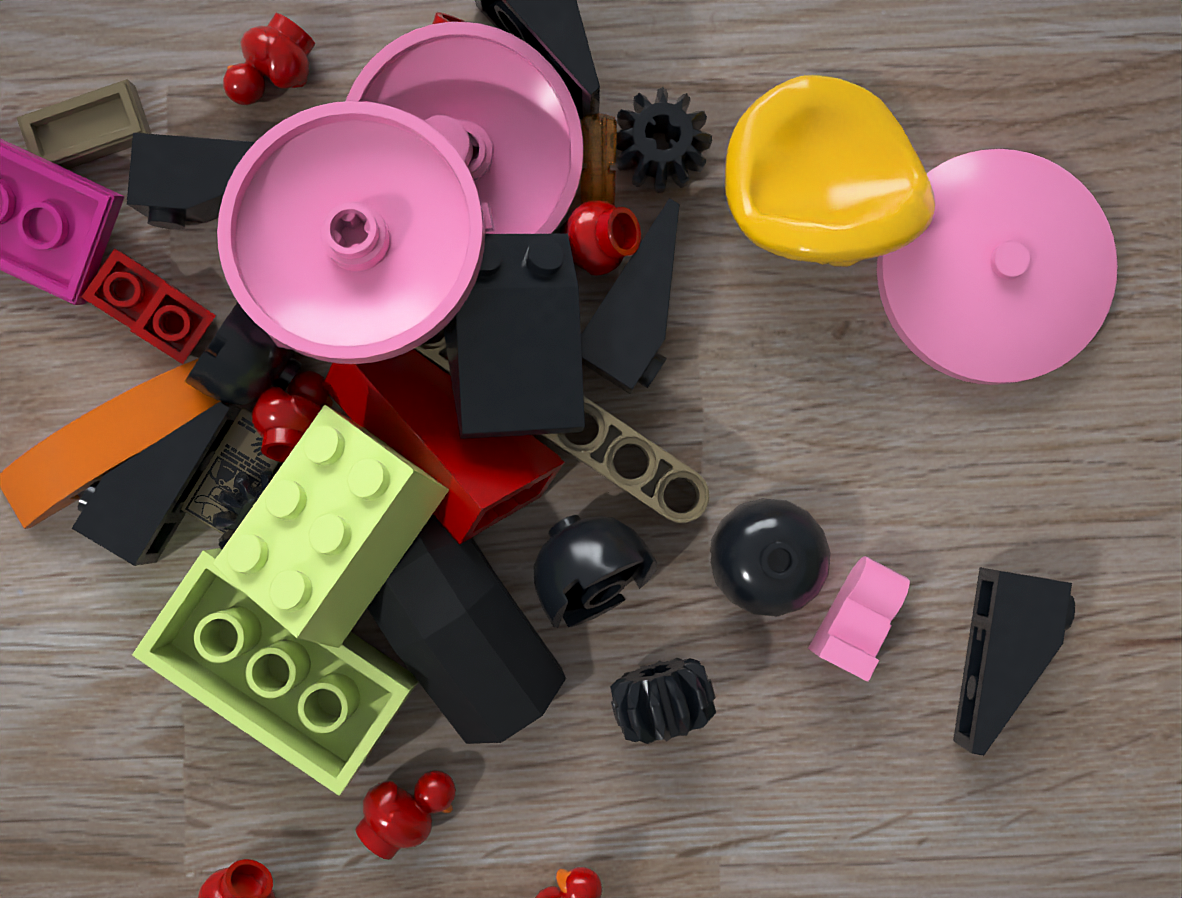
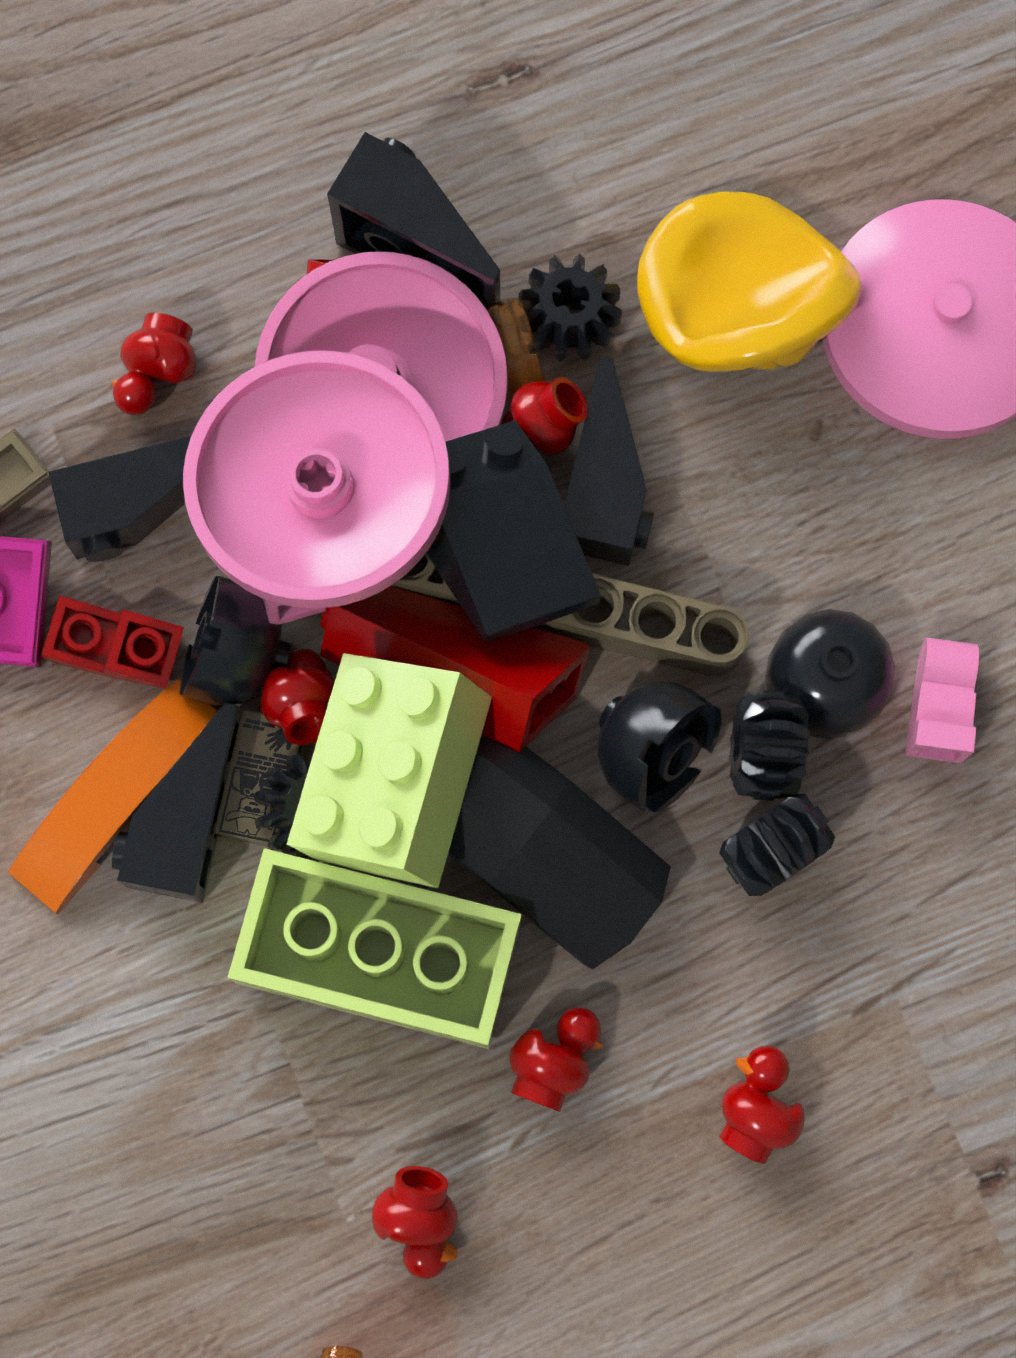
camera: 15 degrees left, 10 degrees down
none -> black gear [729,690,810,801]

